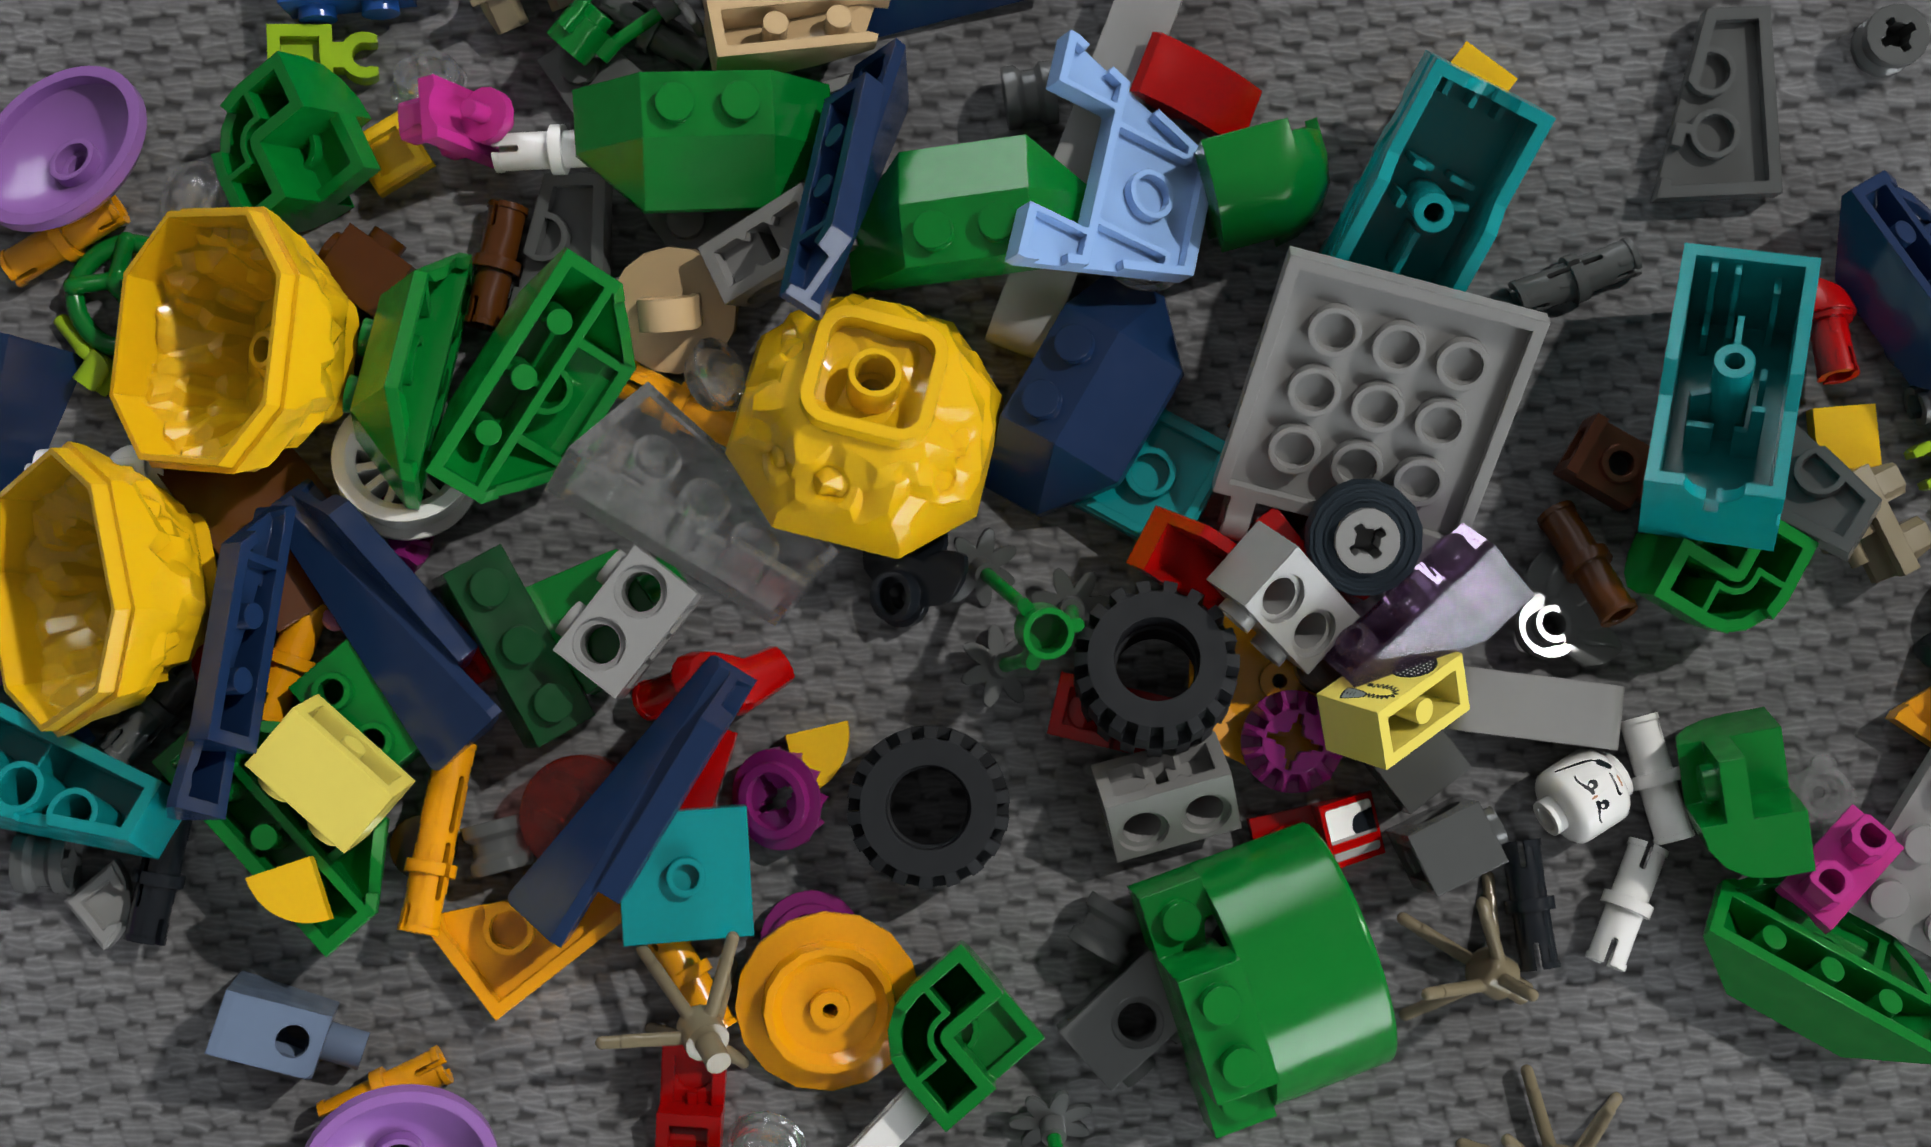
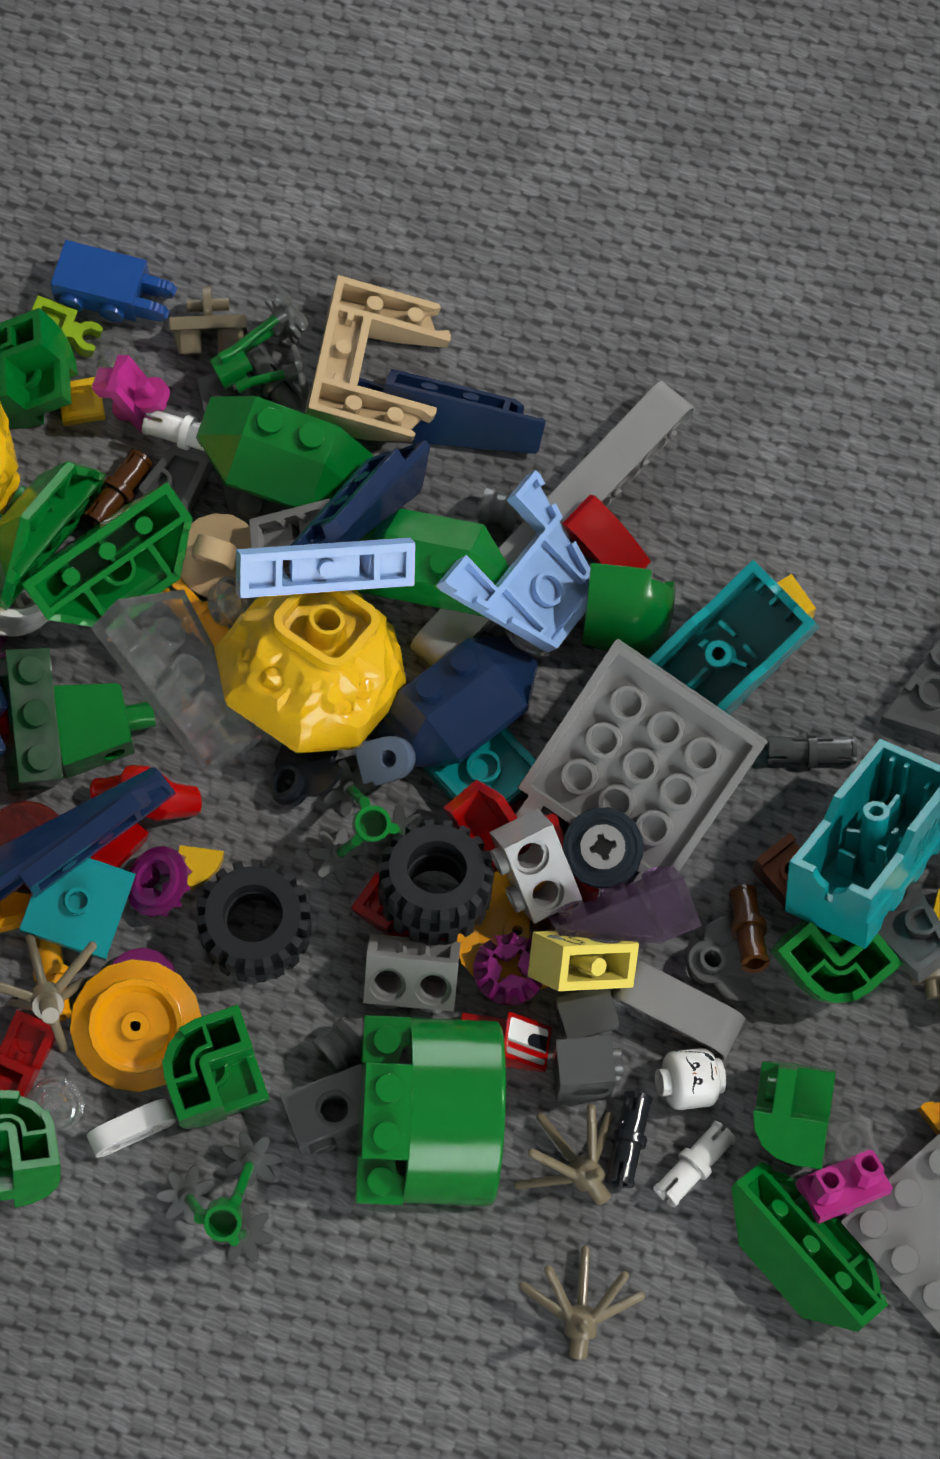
camera: 20 degrees right, 15 degrees down
reddish brown brick [318,223,416,317] -> none
light grey brick [553,545,704,699] -> none
white pin [1621,712,1695,846] -> none
none -> light blue hinge [236,538,415,598]
none -> sand blue piece [355,736,416,786]

